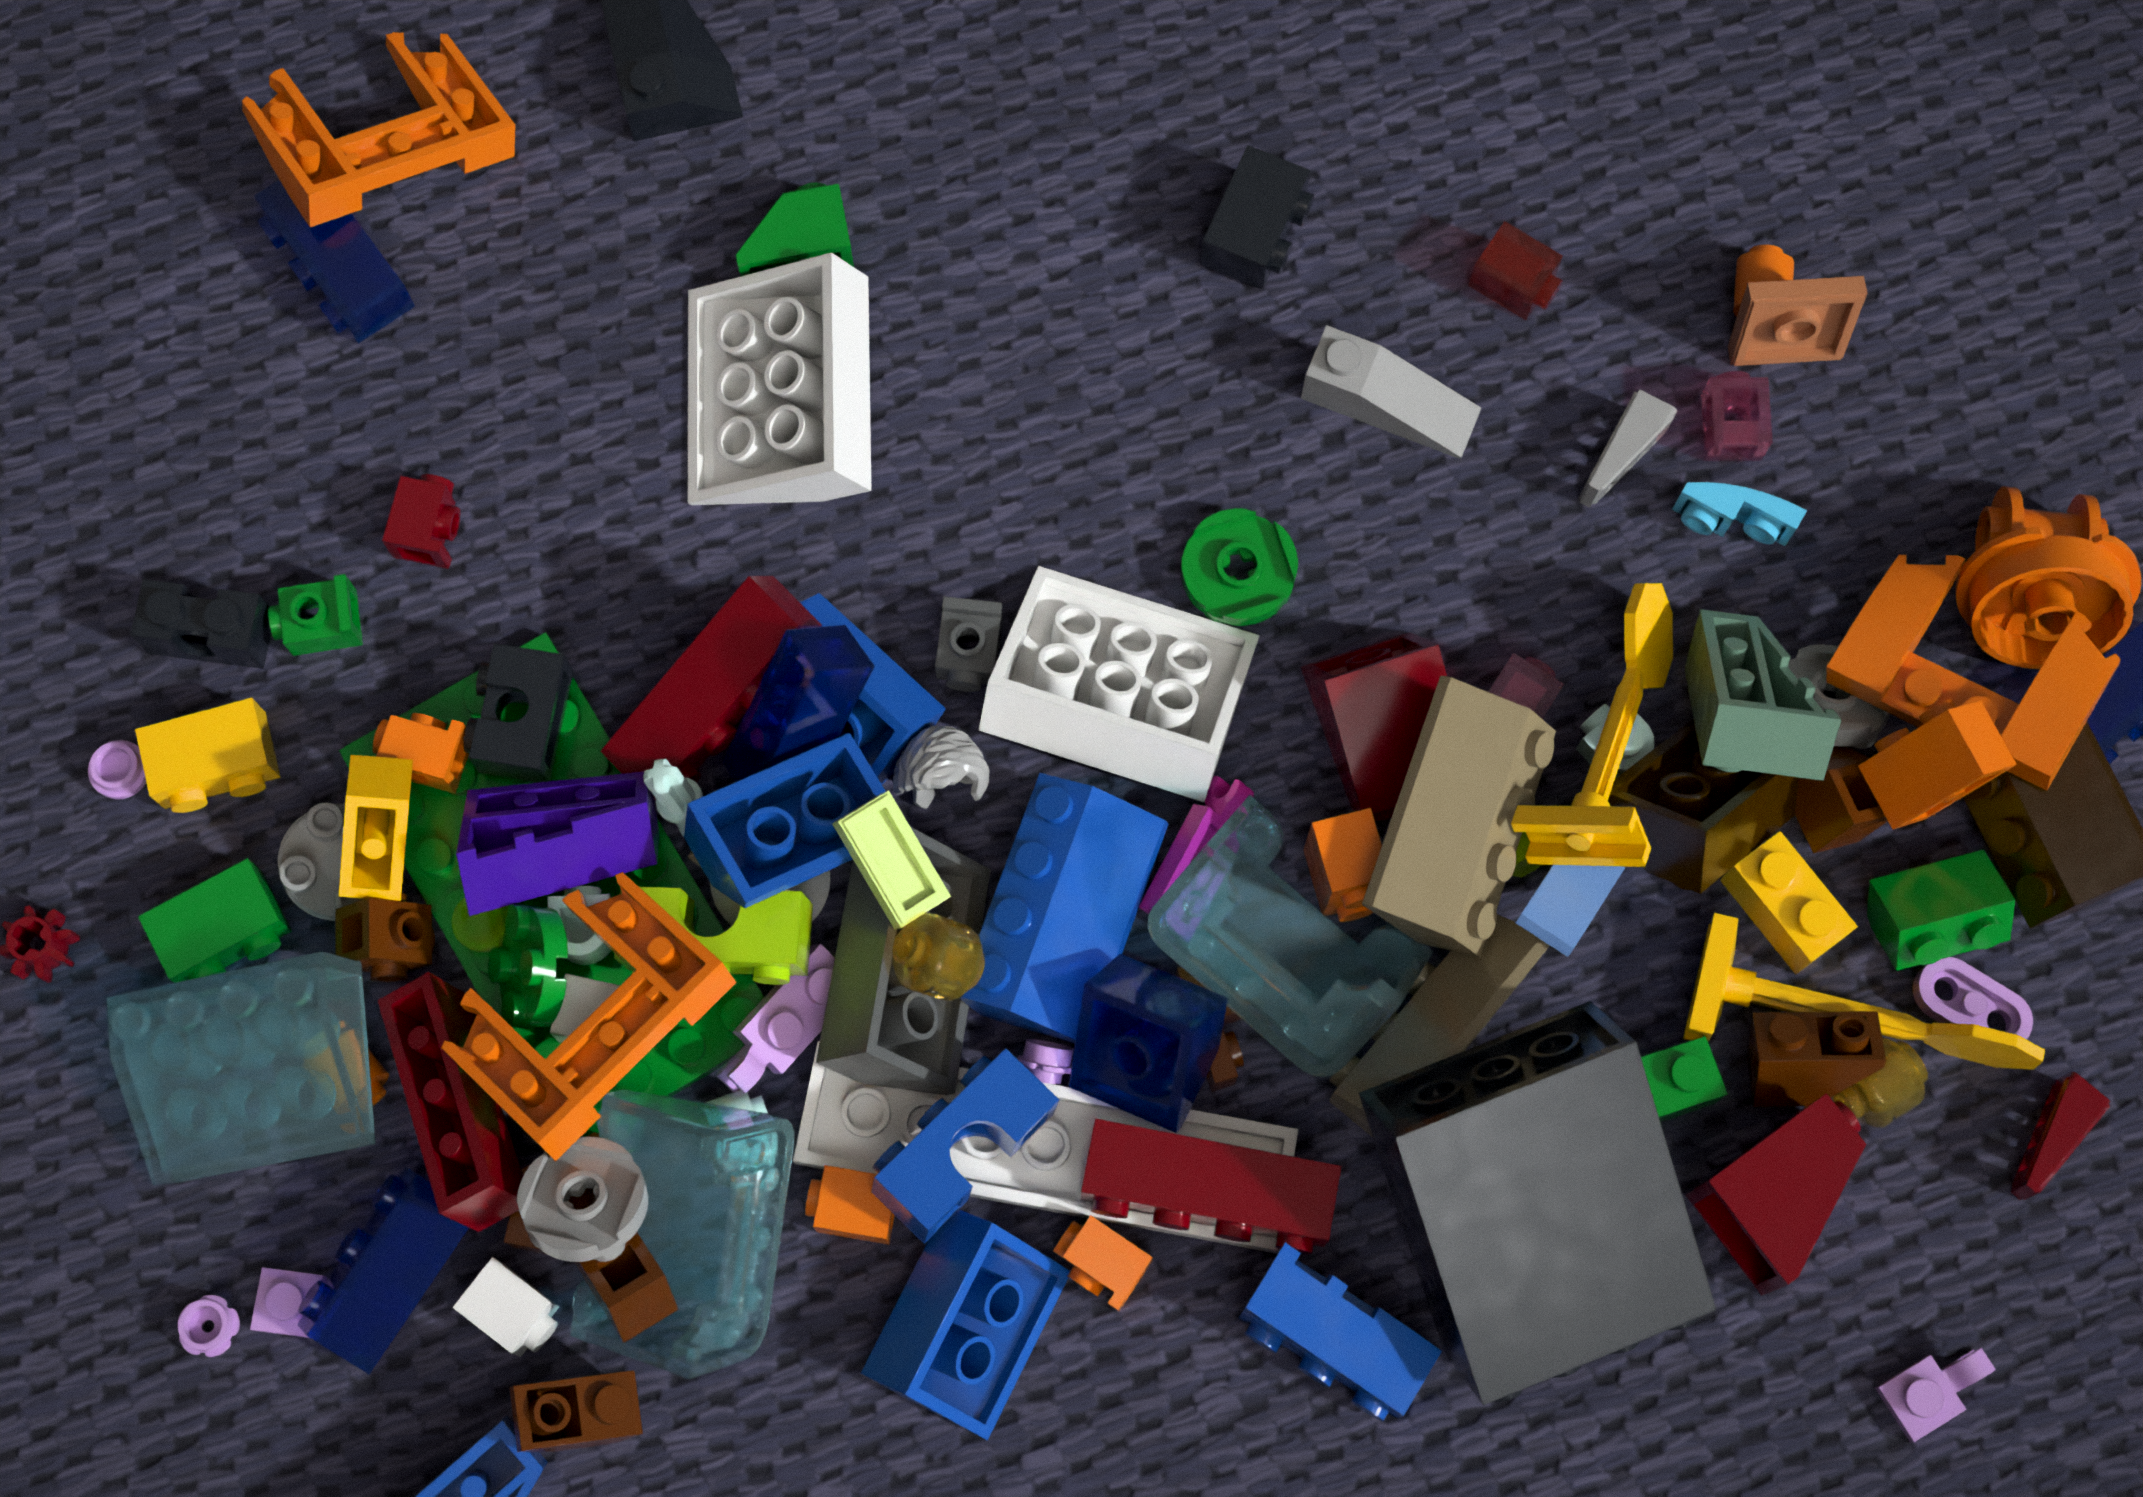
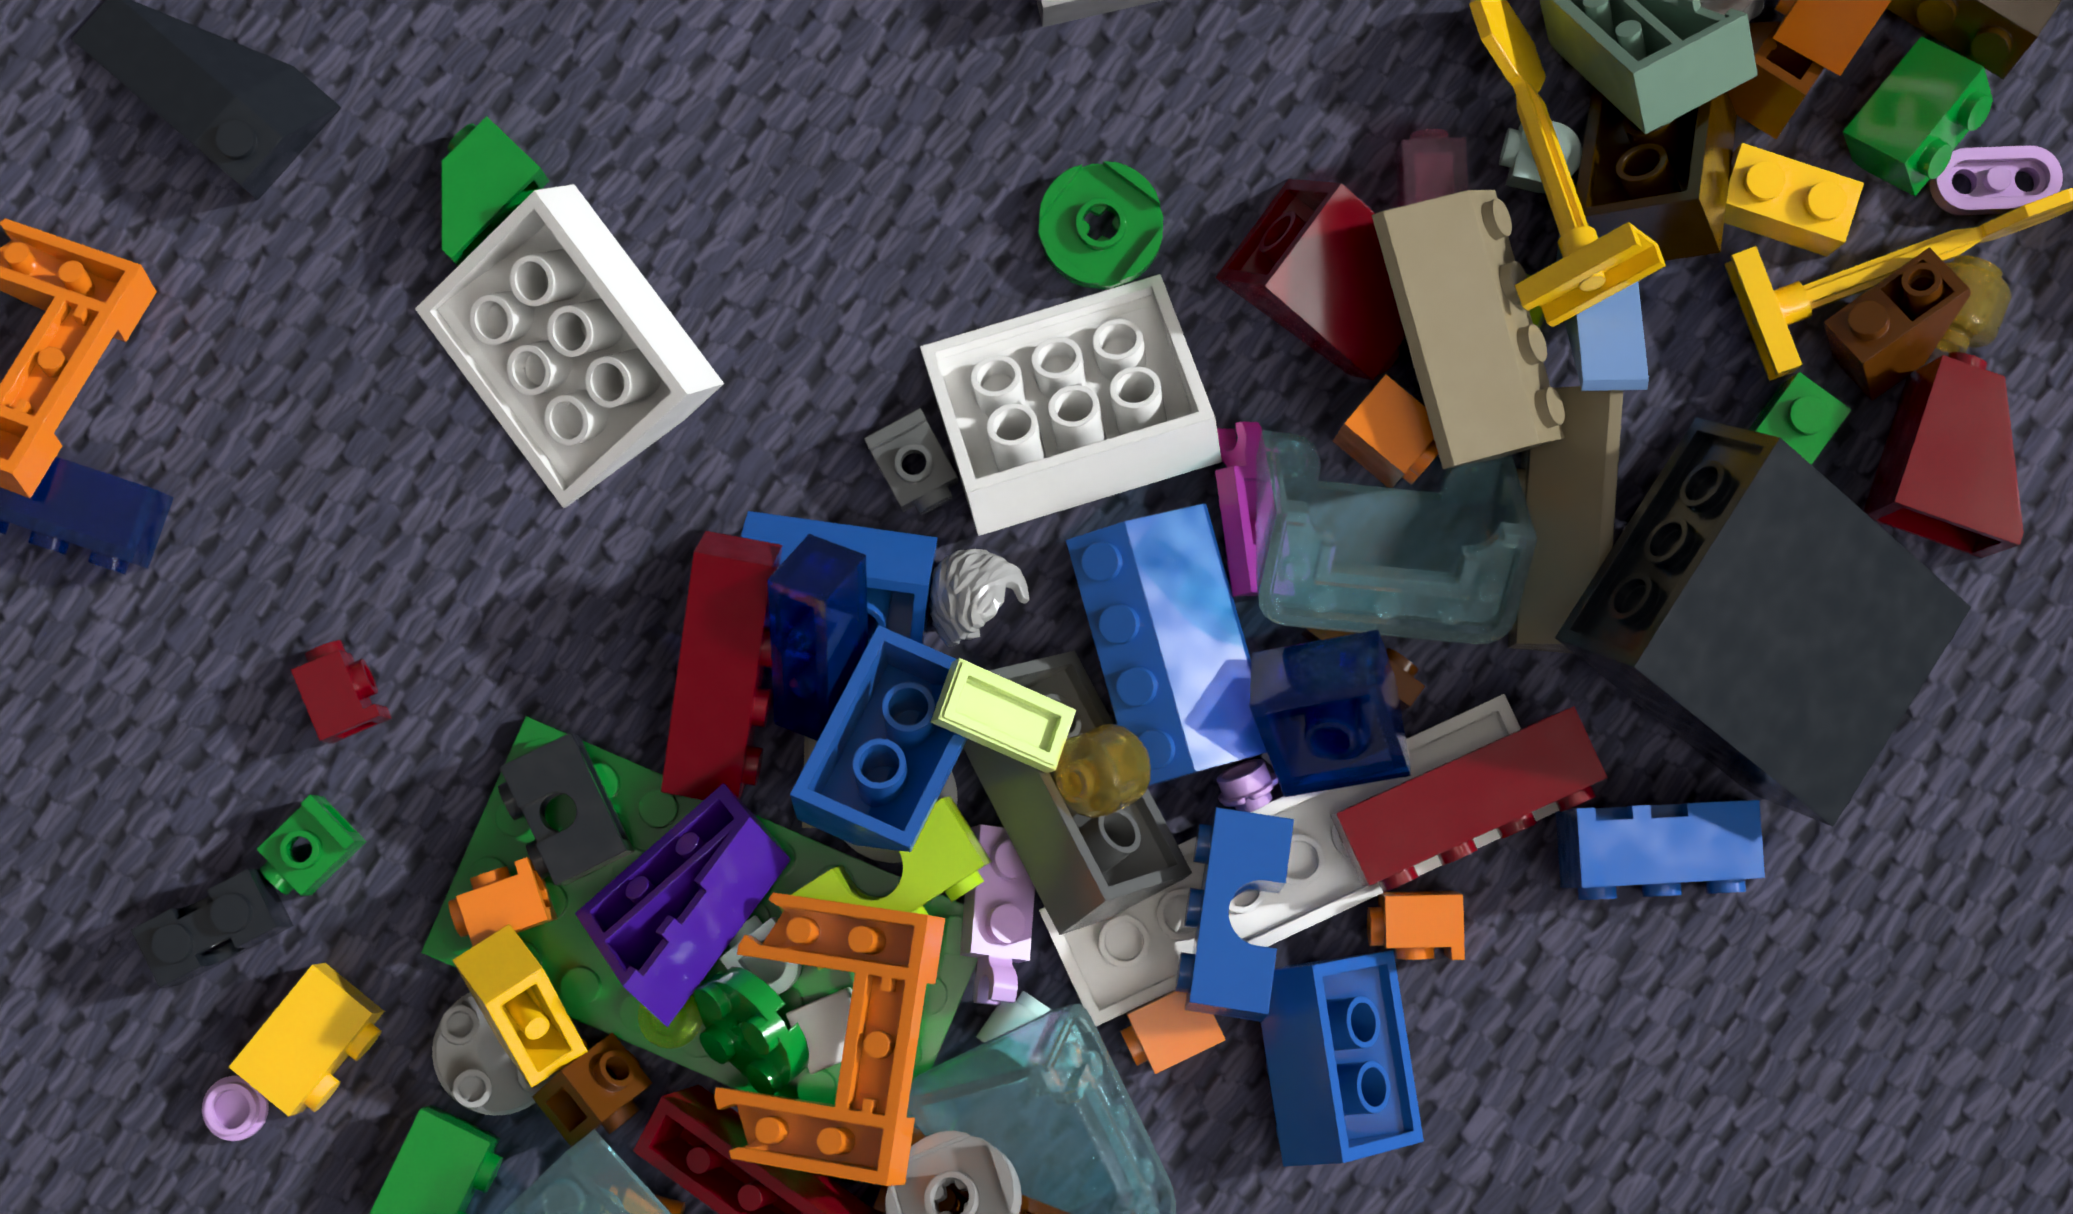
camera: 35 degrees left, 10 degrees up
light aqua axle [643,759,703,837] -> none

